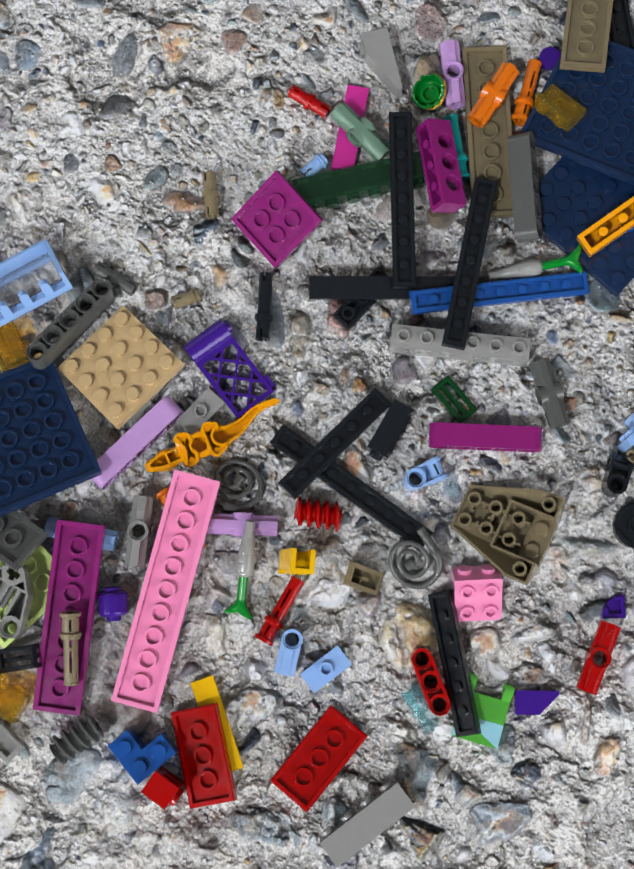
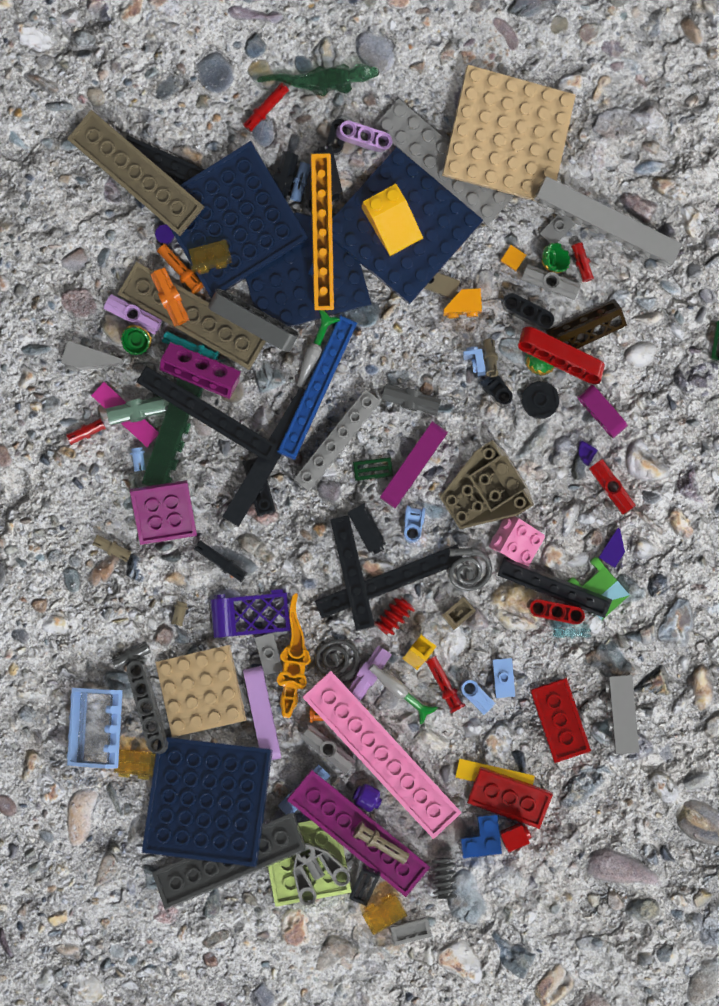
camera: 60 degrees left, 5 degrees up
black tile [441,177,497,350] -> none

